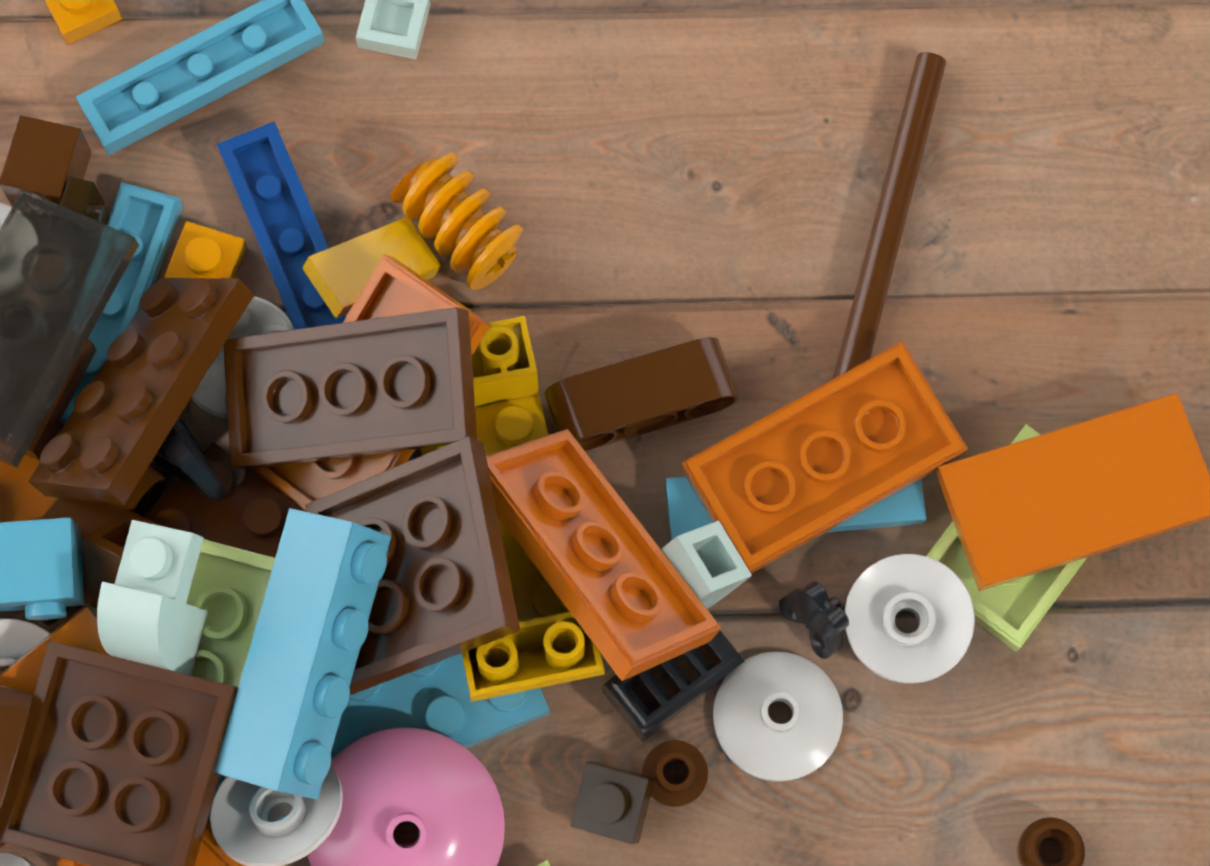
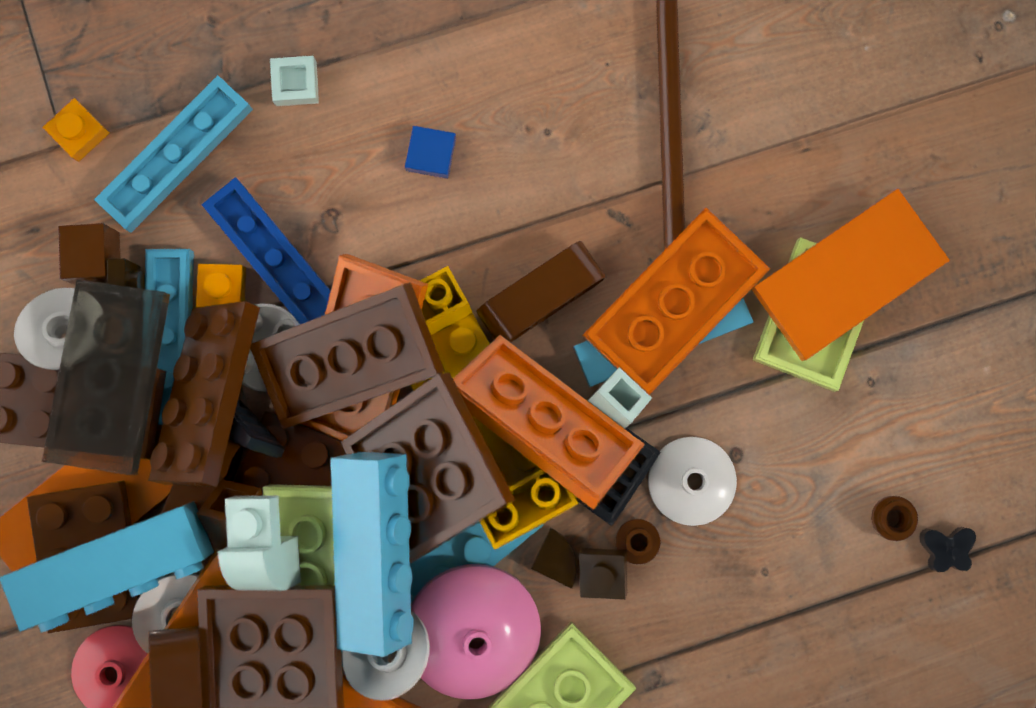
camera: 15 degrees left, 10 degrees up
yellow tile [302,217,441,319] -> none
light orange piece [390,152,523,291] -> none
black piece [779,581,849,659] -> none
white dish [844,554,975,684] -> none
none -> blue tile [405,126,456,179]
none -> dark brown tile [531,527,576,589]

